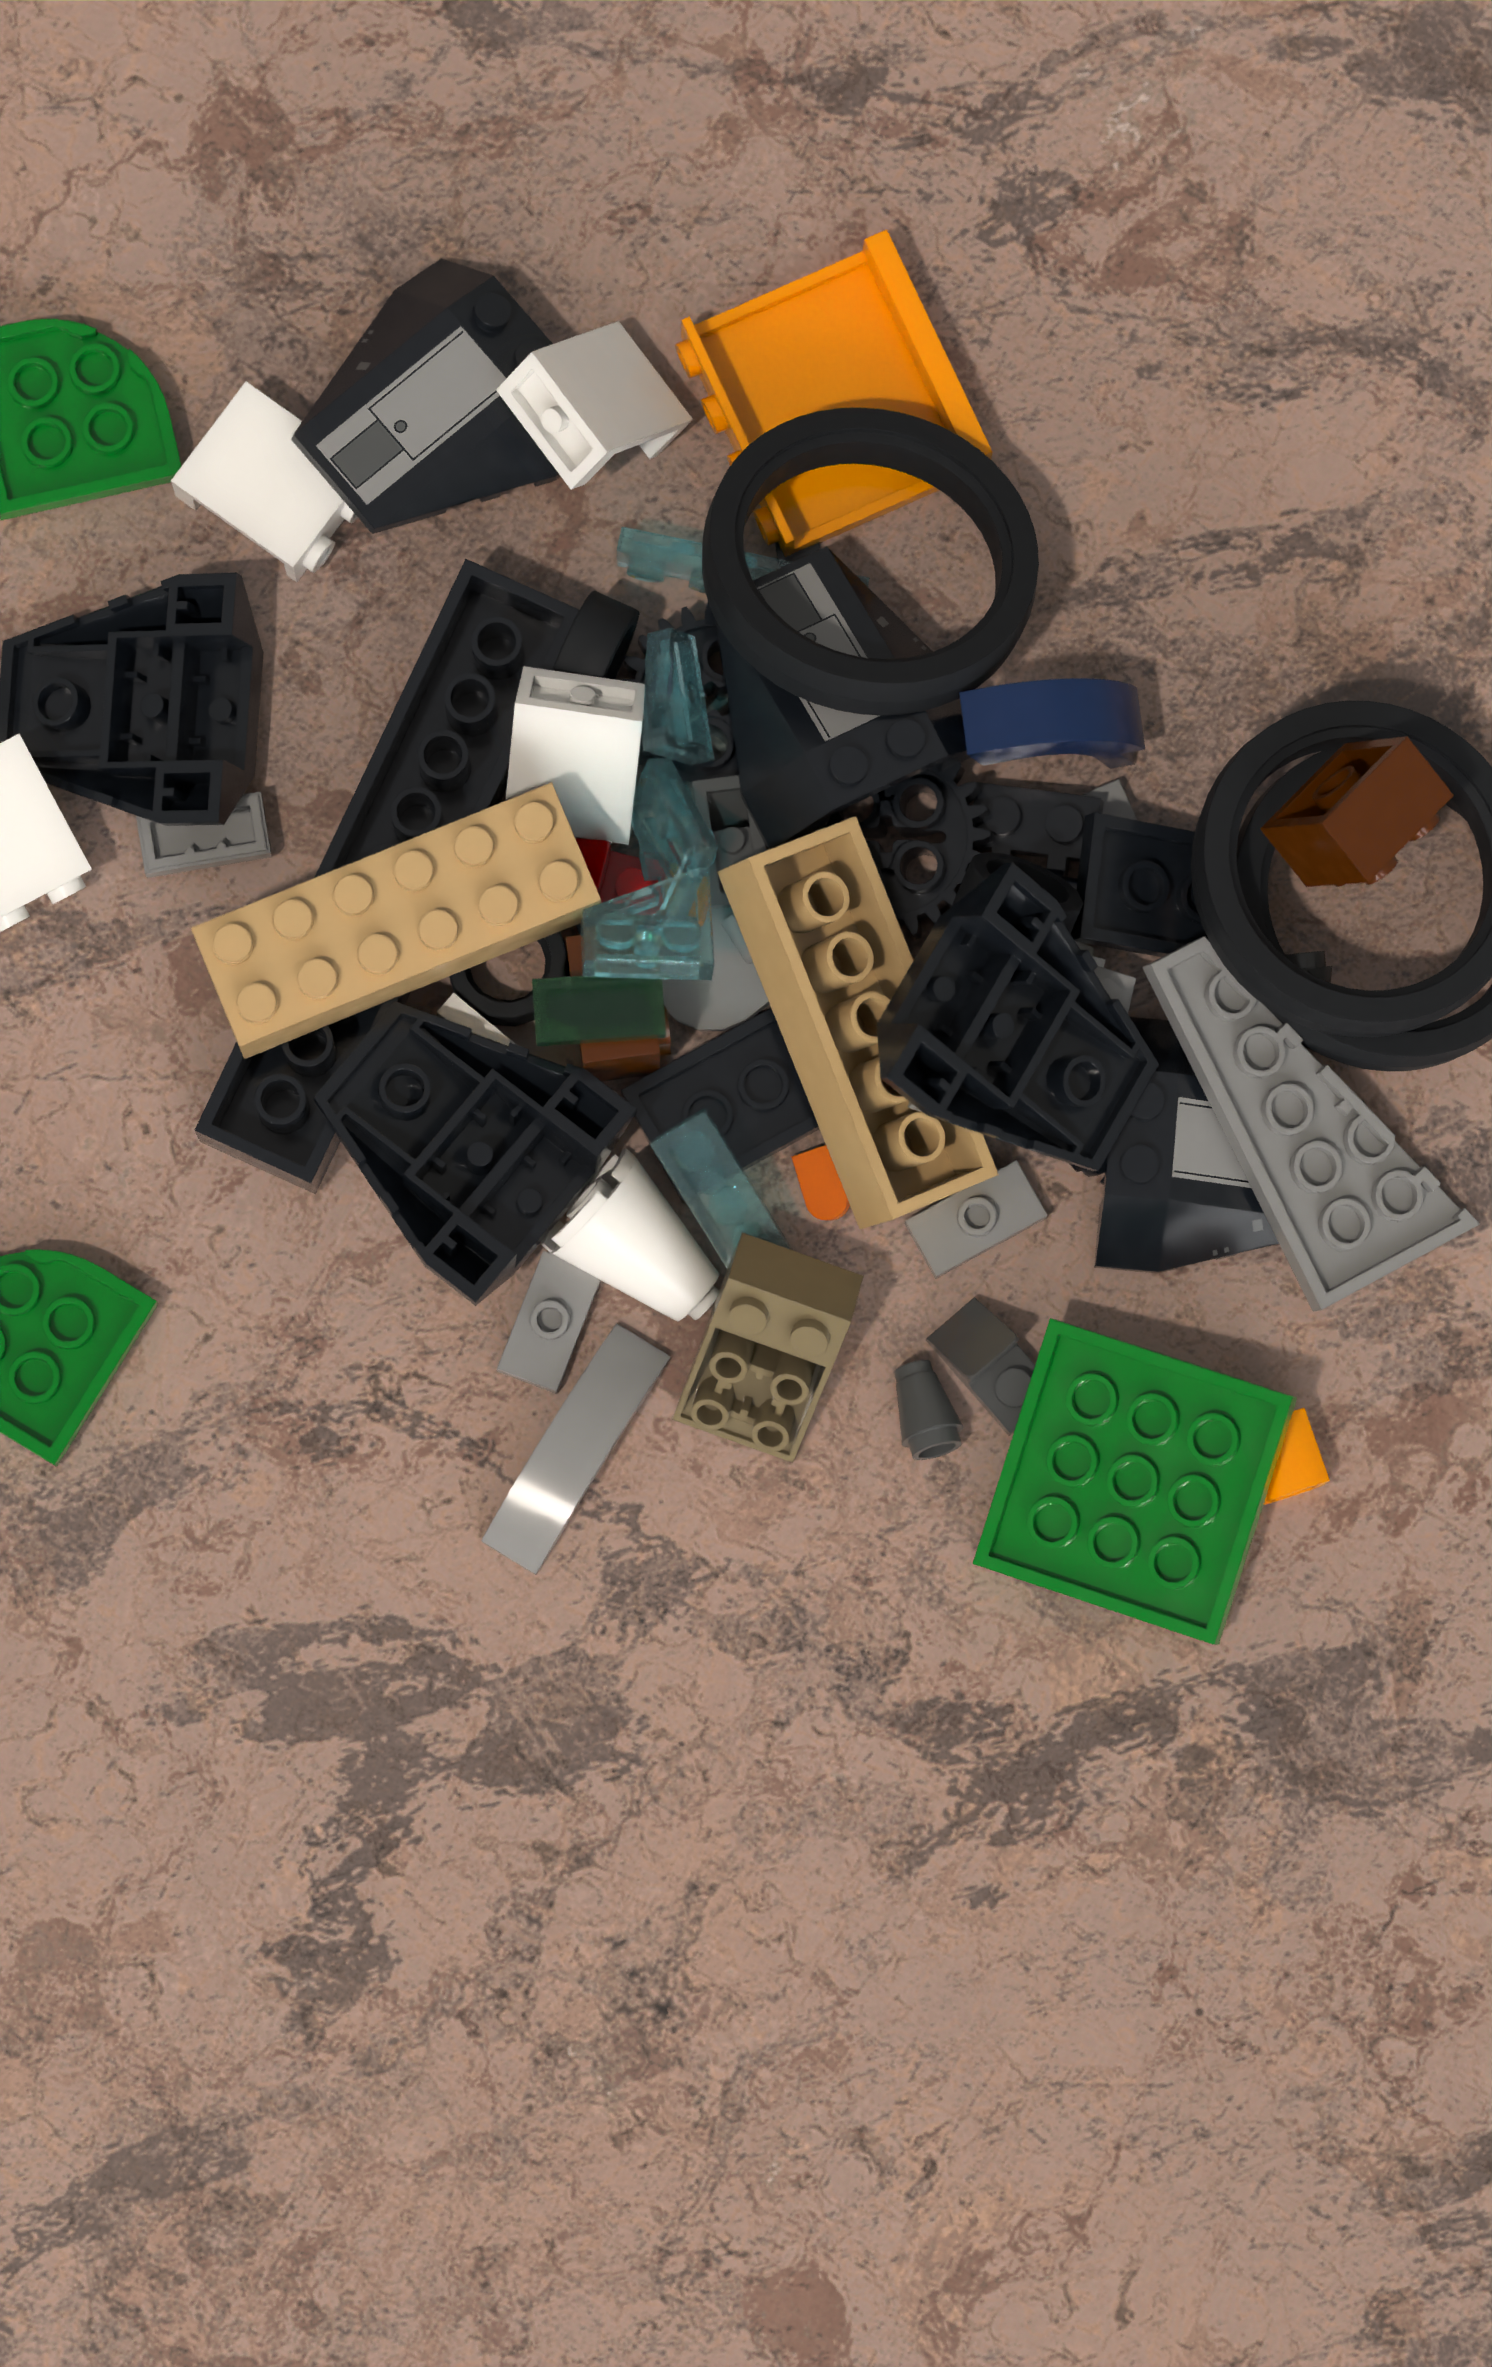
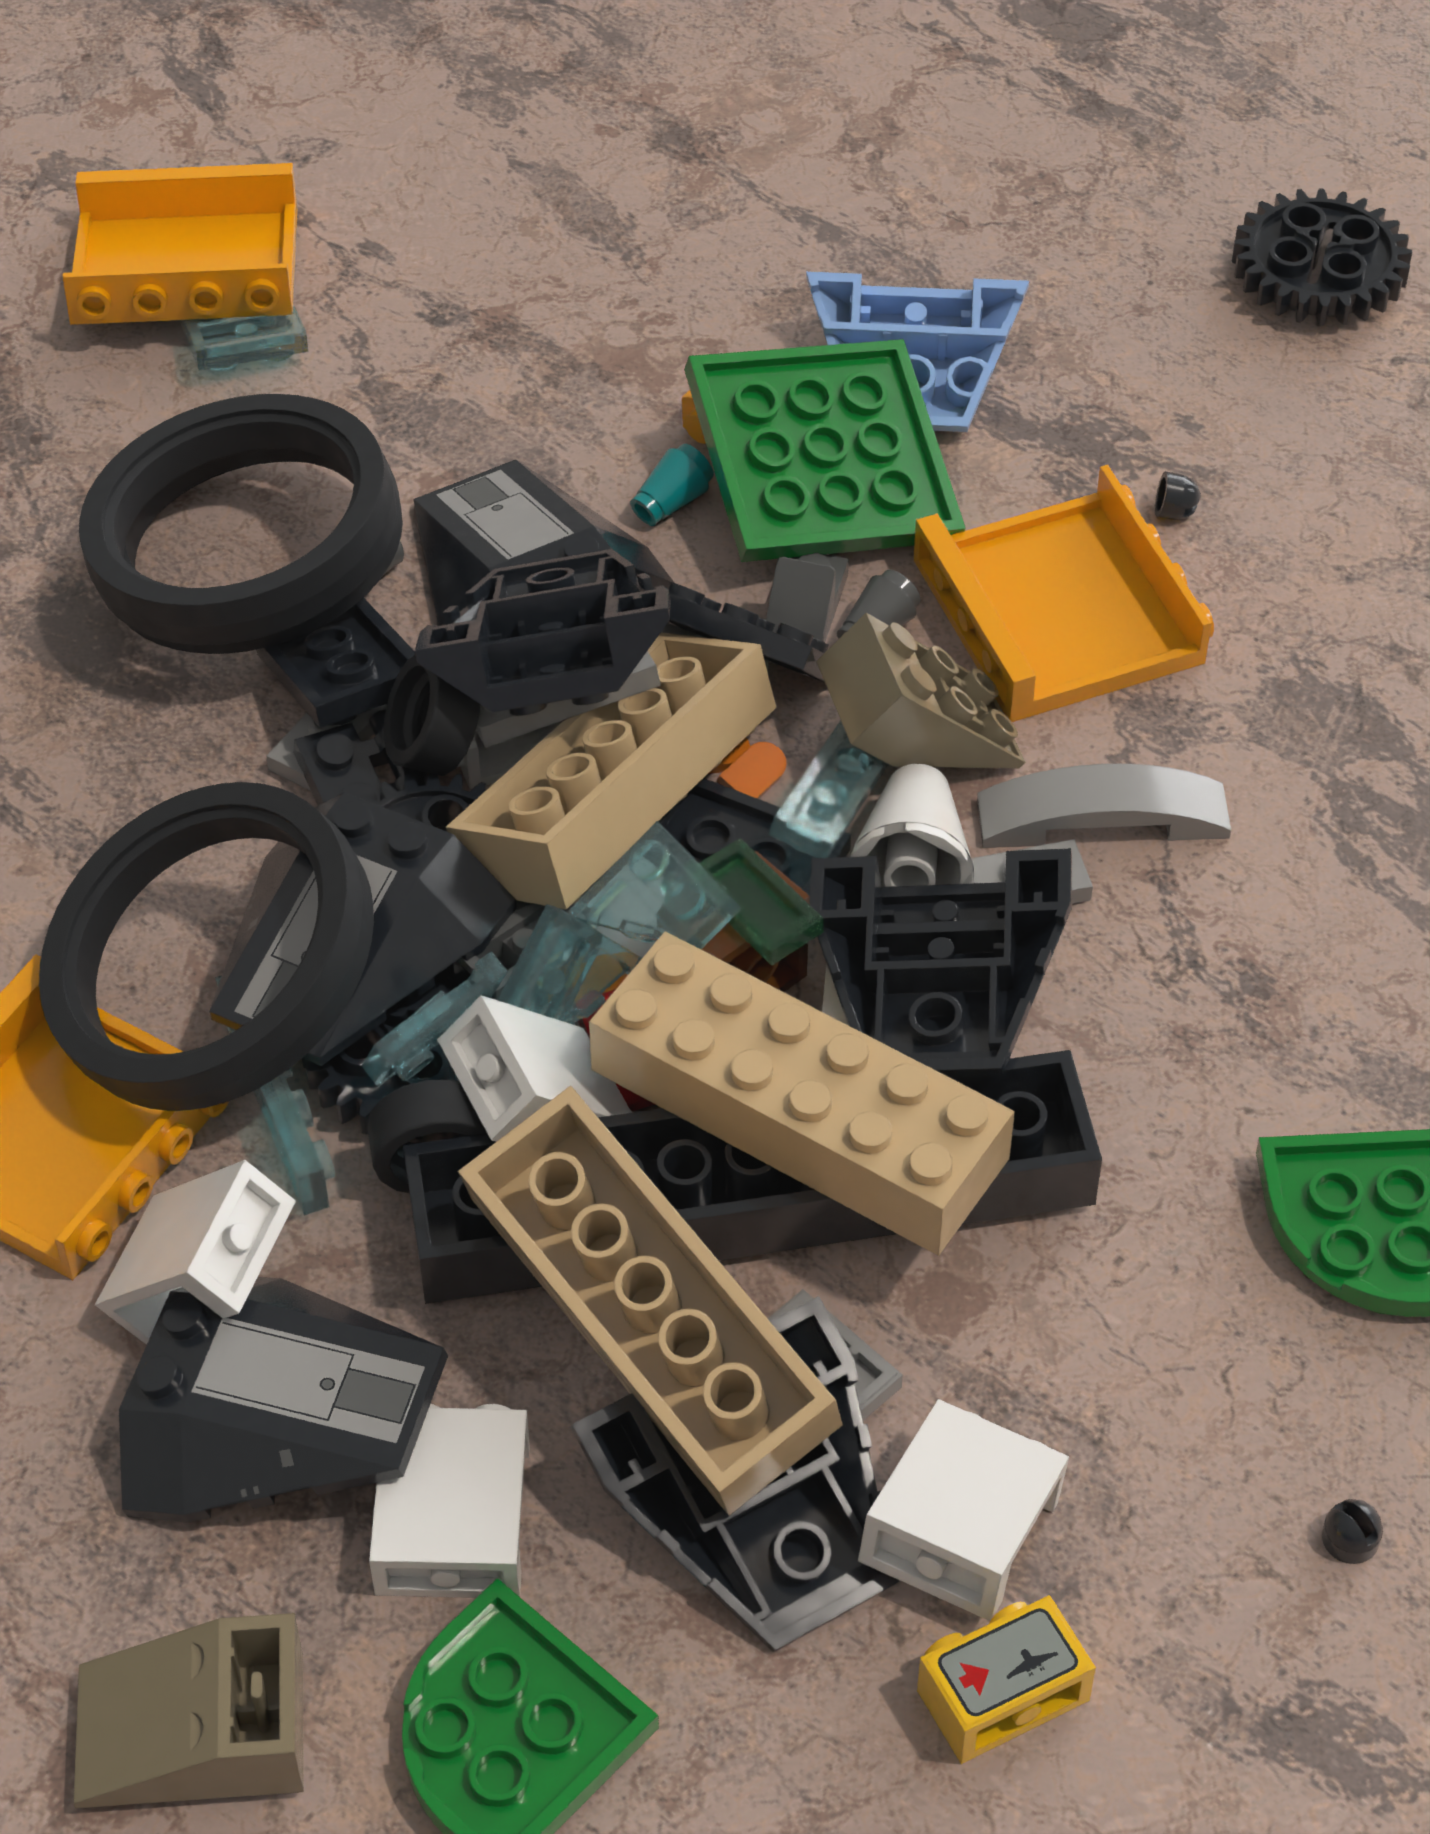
camera: 120 degrees left, 30 degrees down
dark blue arch [959,678,1146,769] -> none
light grey wing [1142,937,1480,1311] -> none
reddish brown brick [1260,736,1454,887] -> none
none -> dark tan slope [74,1613,304,1808]
none -> tan brick [458,1085,842,1516]
none -> teal cone [630,443,714,526]
none -> black plate [653,582,829,682]
none -> light blue wedge [806,271,1029,432]
none -> light orange panel [914,465,1214,722]
none -> black hinge [1155,471,1201,520]
none -> black gear [1232,188,1412,326]

